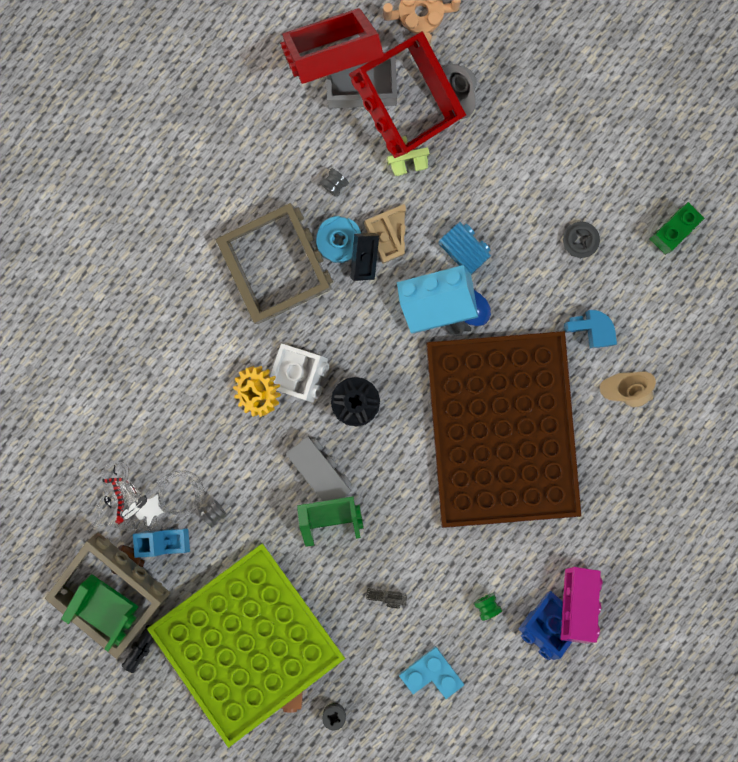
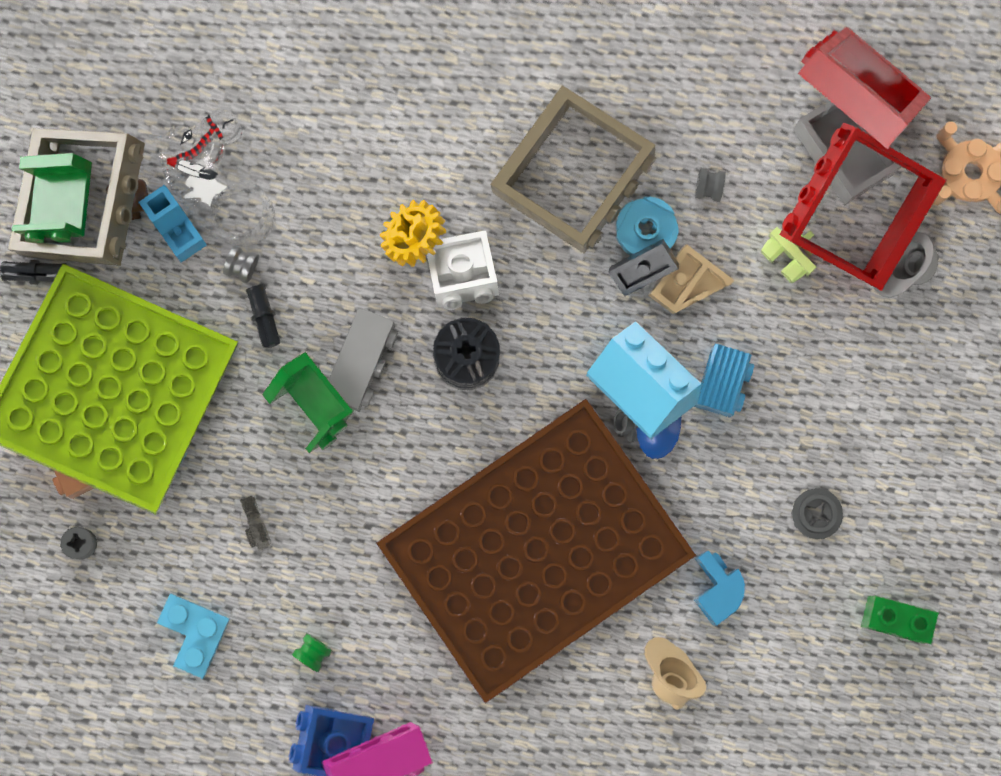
camera: 55 degrees right, 5 degrees down
none -> black axle [246,284,280,348]

